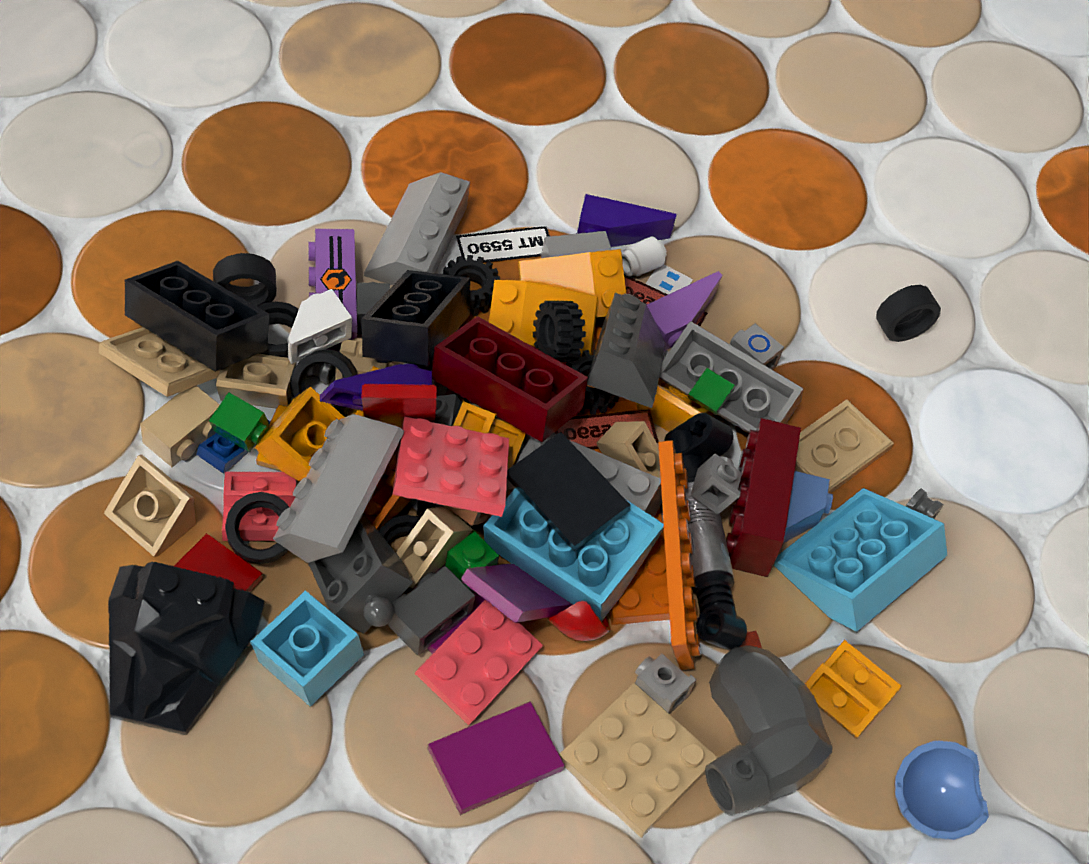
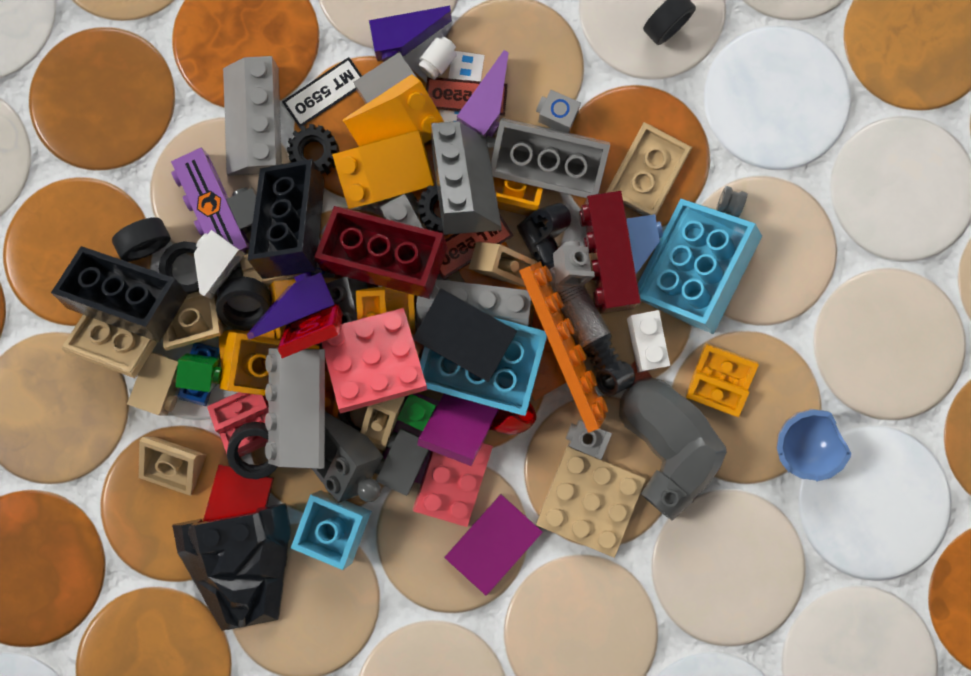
camera: 10 degrees left, 30 degrees up
black tyre [533,301,586,362] -> none
green tile [688,368,735,415] -> none
none -> white brick [627,310,670,373]

